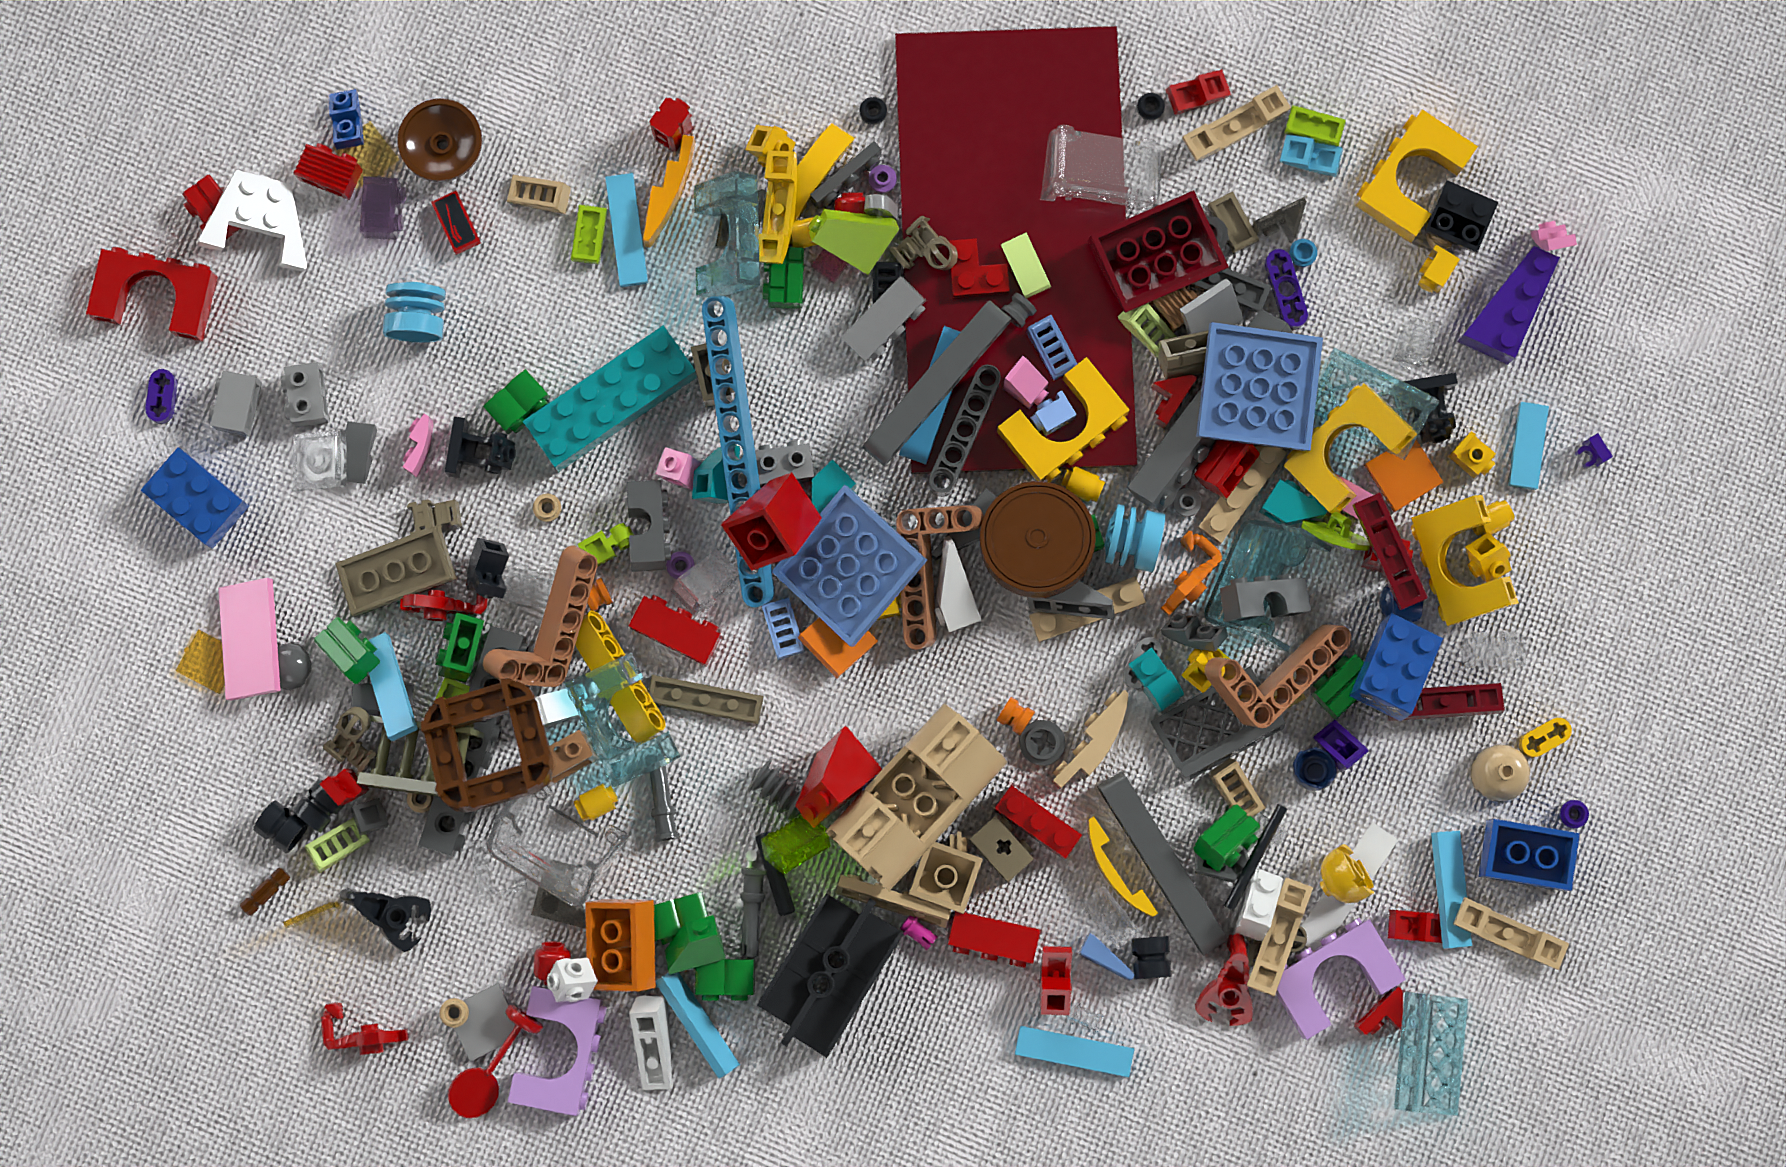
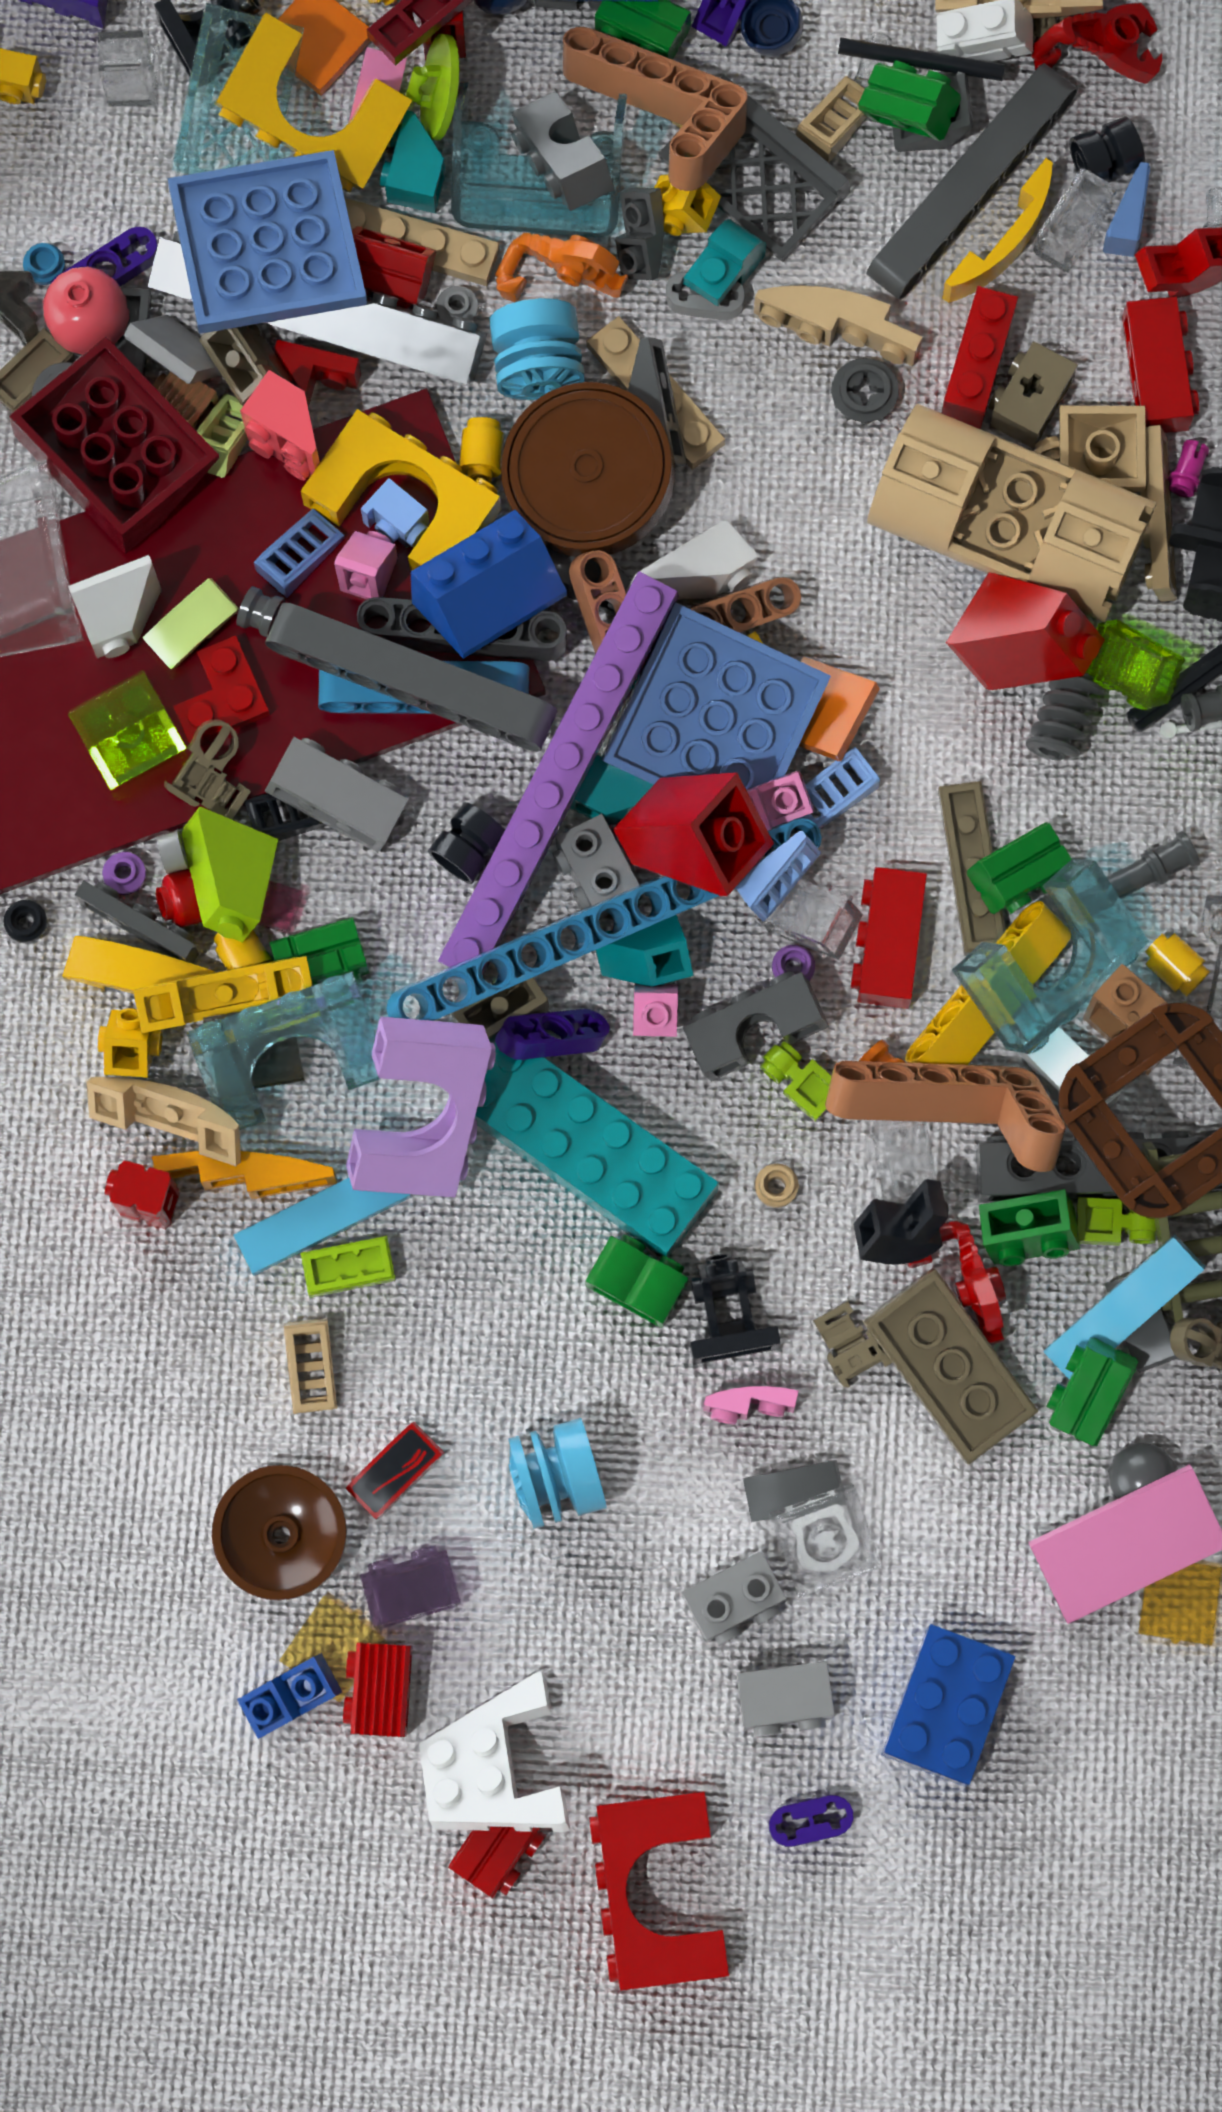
camera: 105 degrees left, 5 degrees down
orange wheel [996,697,1035,735] -> none
none -> coral cylinder [43,266,130,355]
none -> white slope [68,555,162,658]
none -> clear neon green slope [68,669,187,790]
none -> tan slope [87,1077,241,1166]
none -> coral slope [240,370,320,481]
none -> lavender arch [346,1016,496,1197]
none -> blue slope [411,510,567,659]
none -> black wheel [428,802,505,884]
none -> medium lavender brick [438,571,679,976]
none -> dark purple beam [495,1009,610,1060]
none -> light blue slope [735,831,821,921]
none -> bright pink slope [747,770,814,831]
none -> green brick [967,822,1074,915]

